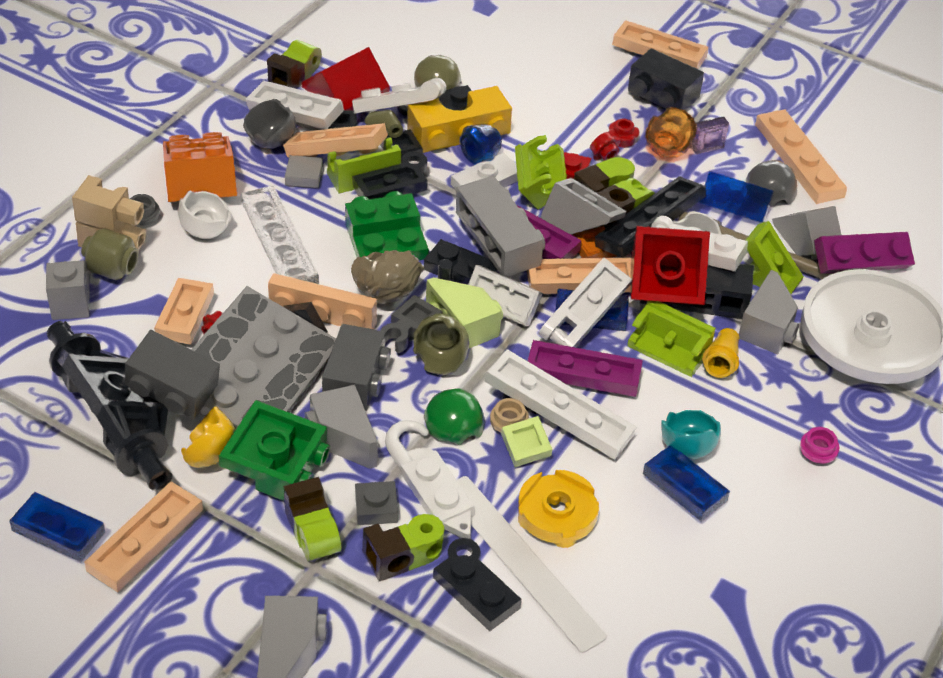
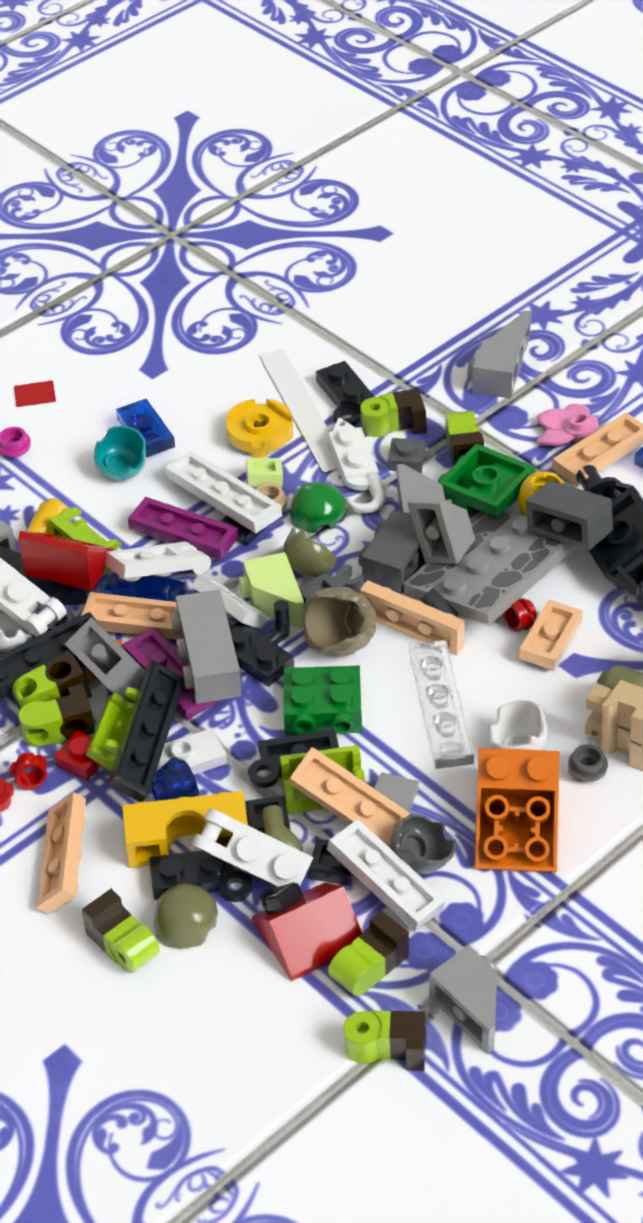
camera: 160 degrees left, 0 degrees up
none -> red sticker [14,380,56,407]
none -> light nougat plate [36,792,86,914]
none -> leg [81,888,160,973]
none -> black tile [107,660,184,802]
none -> black tile [260,882,303,914]
none -> leg [343,1010,426,1071]
none -> light grey slope [407,498,475,565]
none -> light grey slope [429,945,498,1054]
none -> bright pink plate [537,404,599,446]

